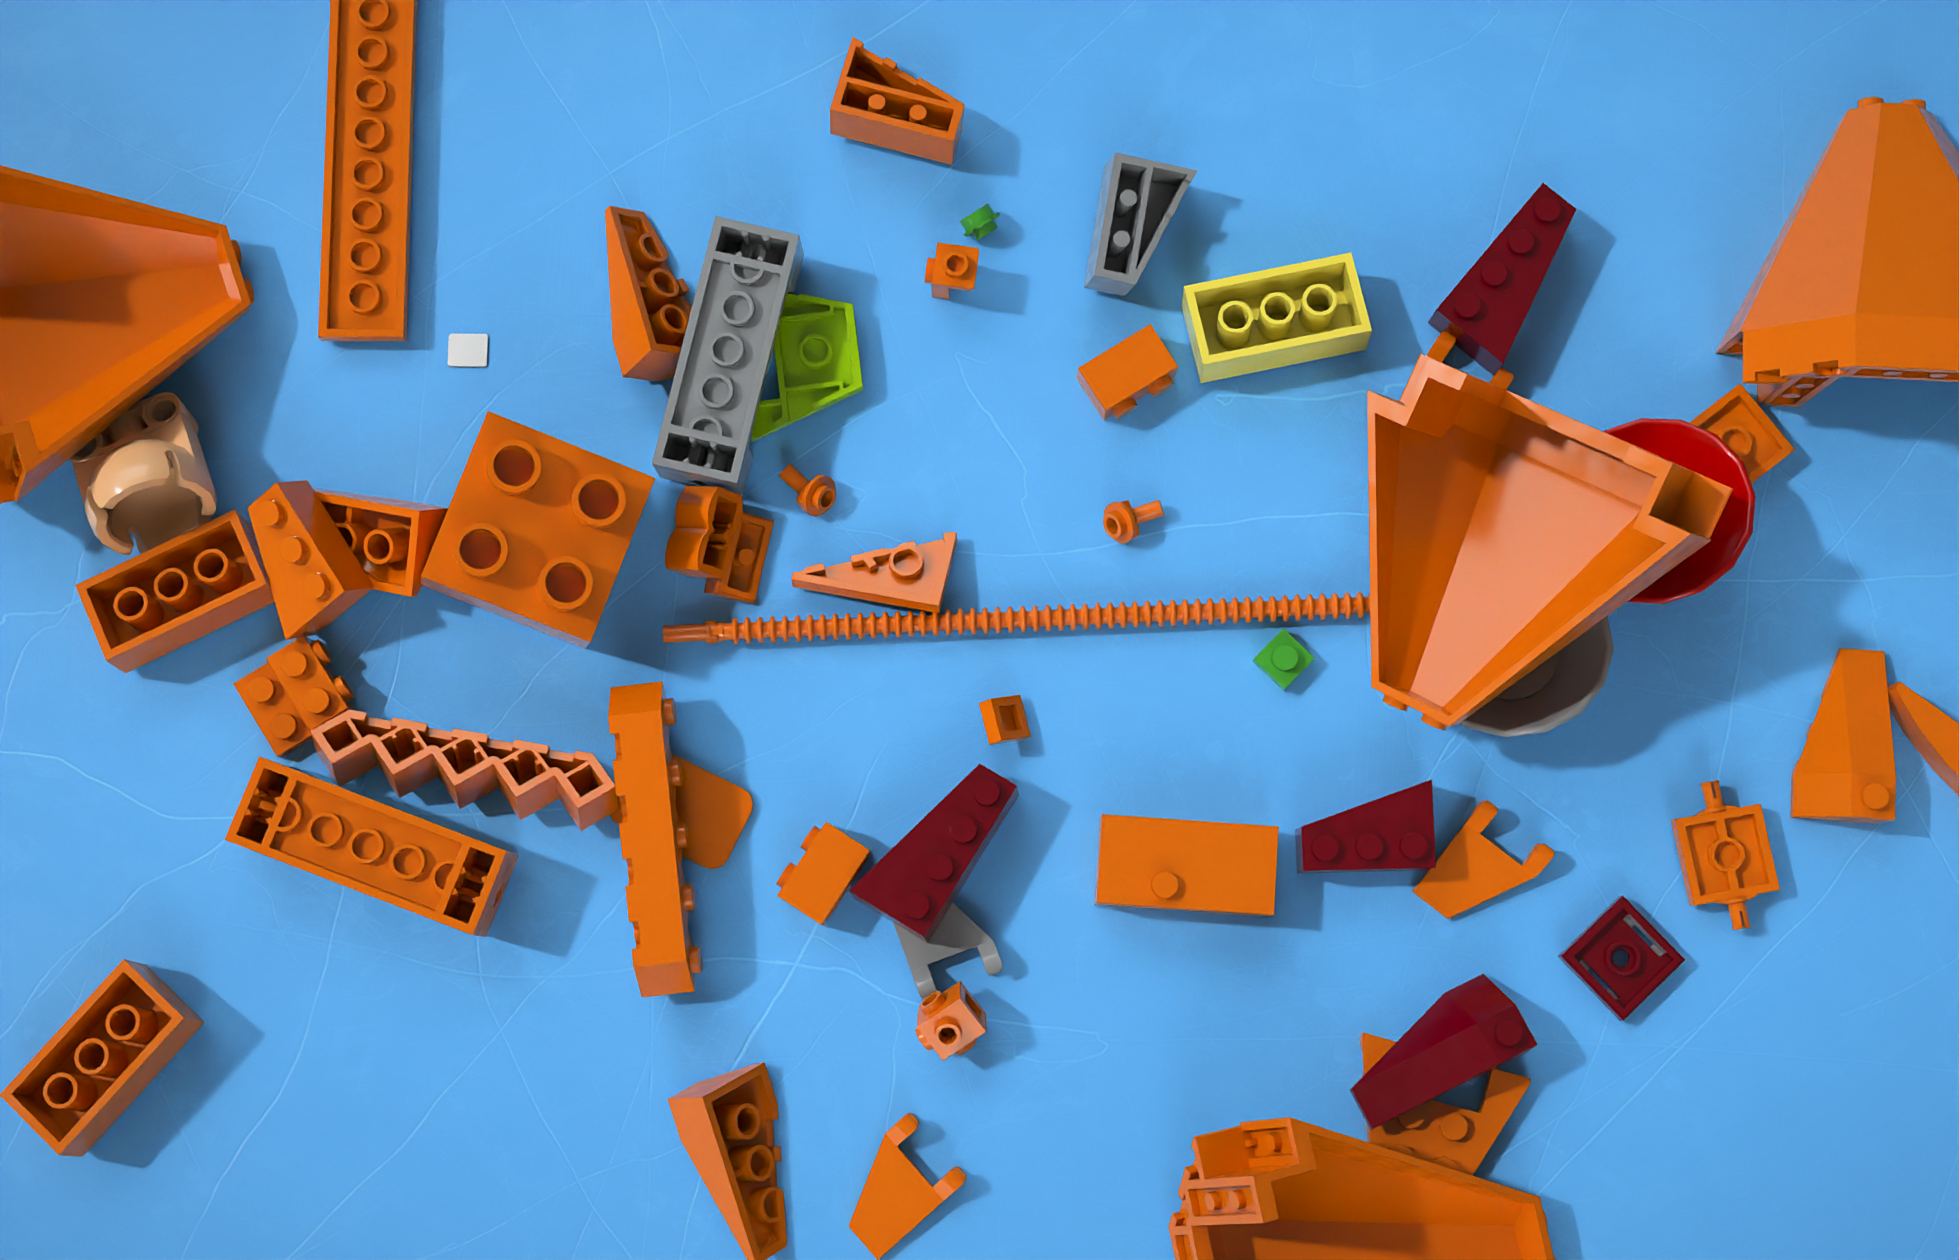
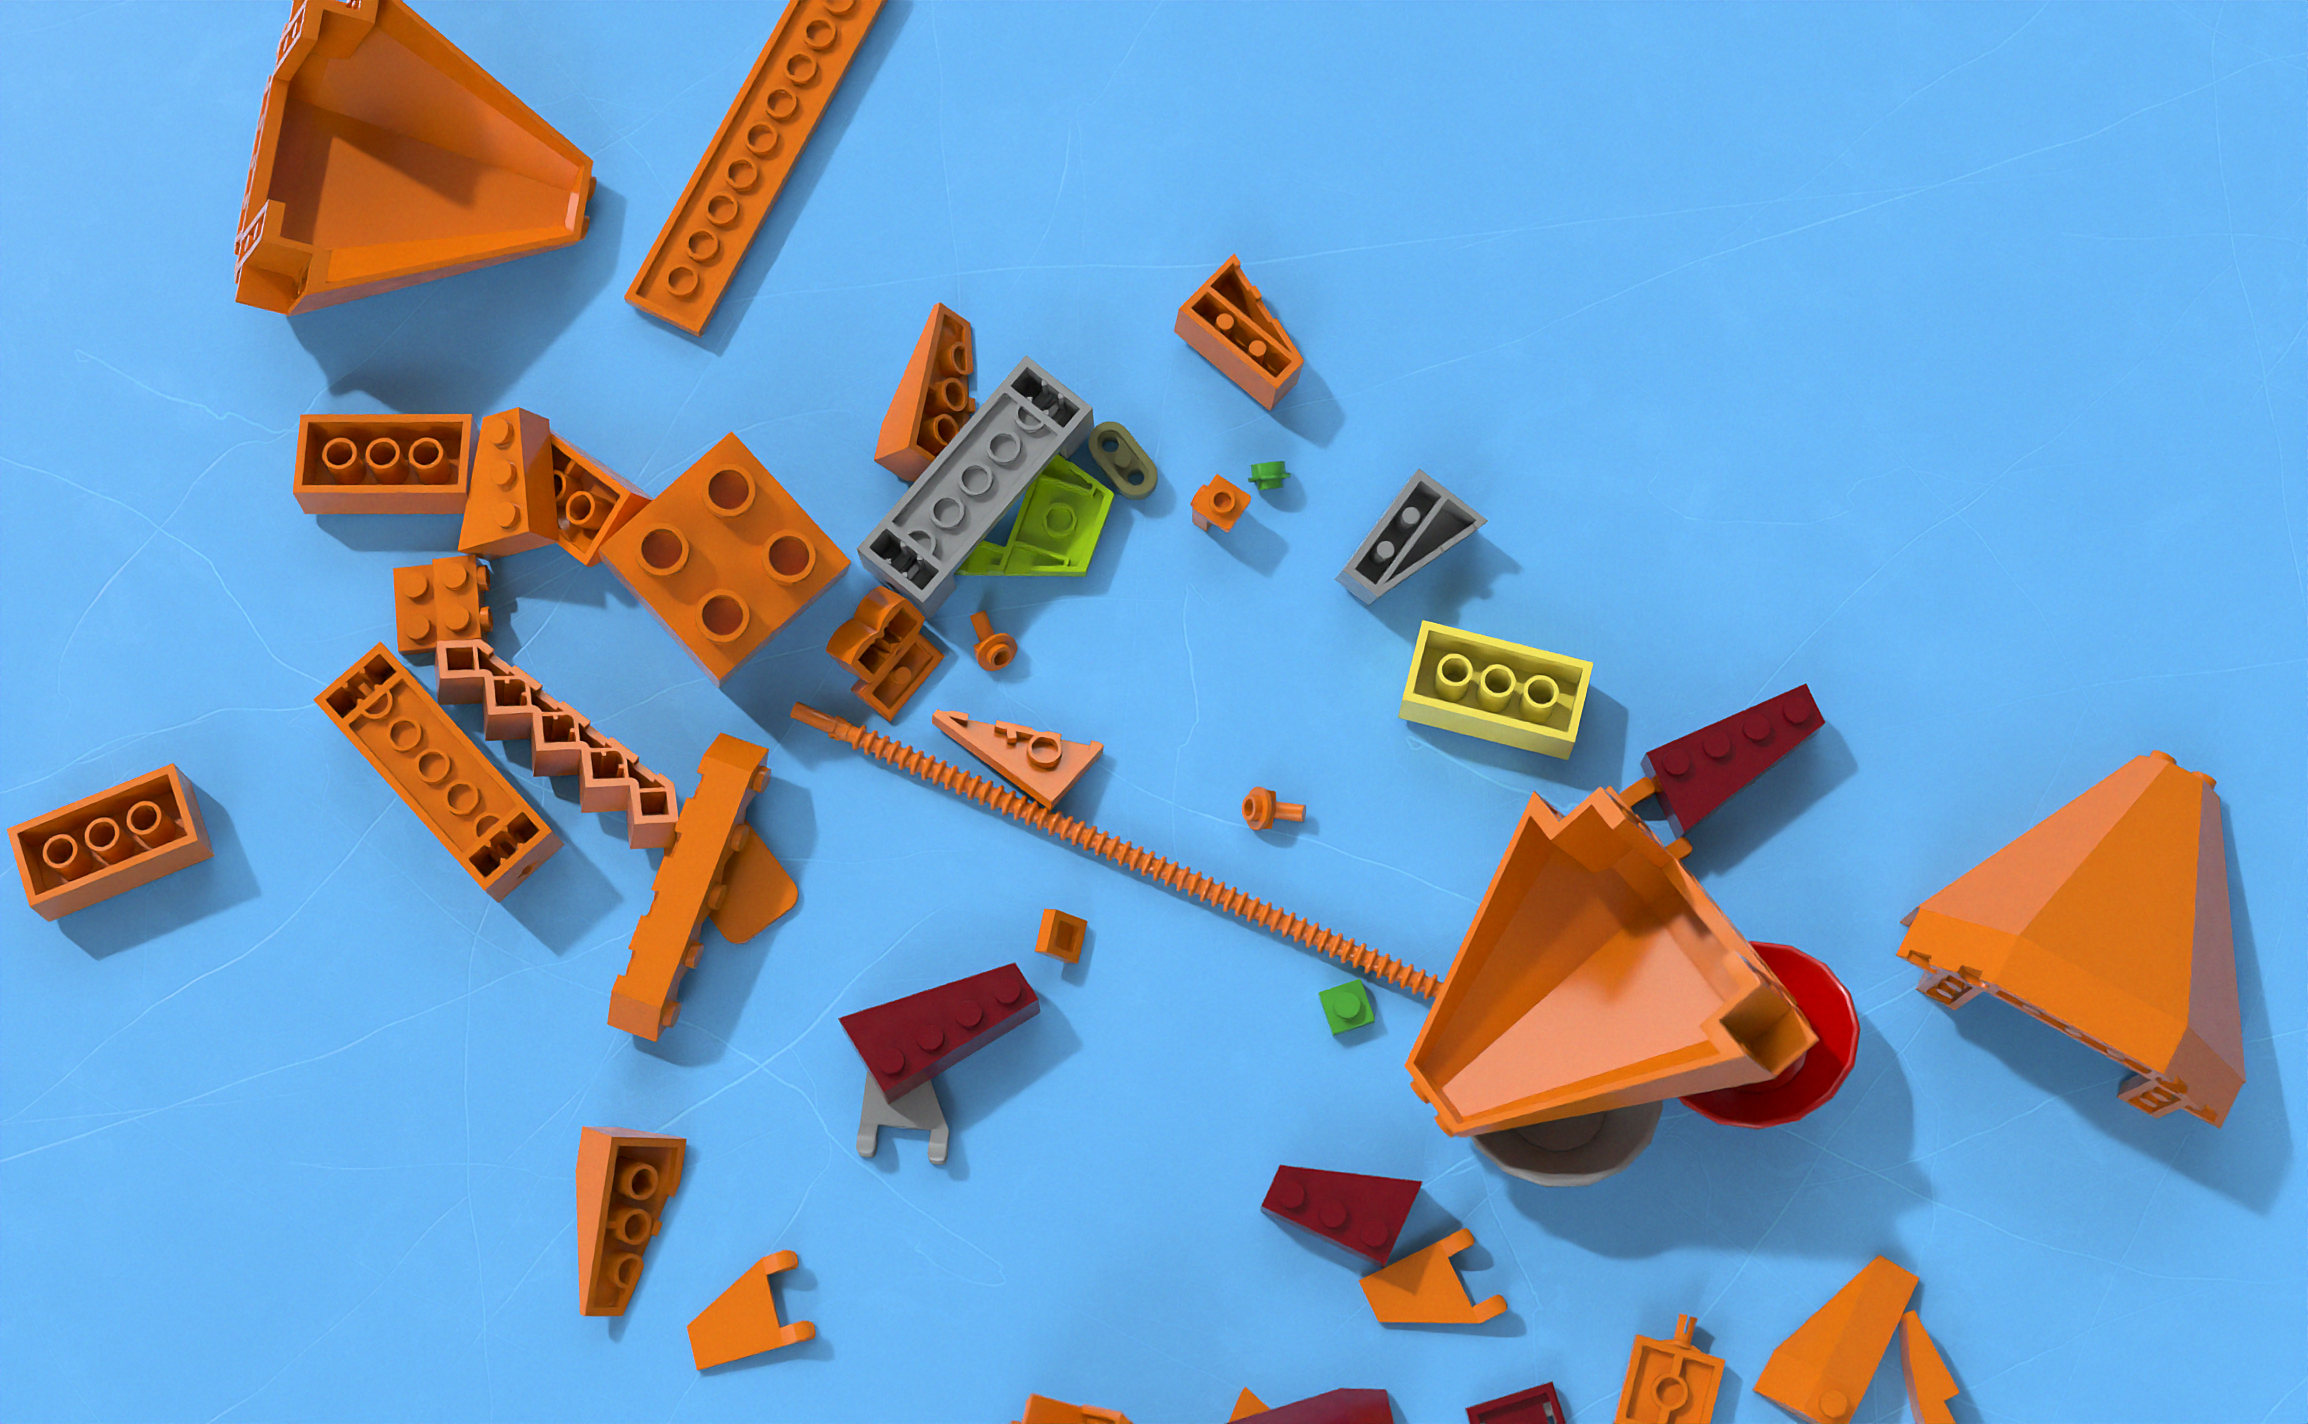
camera: 30 degrees right, 5 degrees down
light nougat piece [69,392,217,555] -> none
white sticker [448,333,488,367] -> none
orange brick [776,822,872,926] -> none
orange brick [915,981,986,1061] -> none
orange brick [1076,324,1178,420] -> none
orange brick [1094,814,1279,917] -> none
orange plate [1689,384,1795,484] -> none
none -> olive plate [1089,421,1158,500]

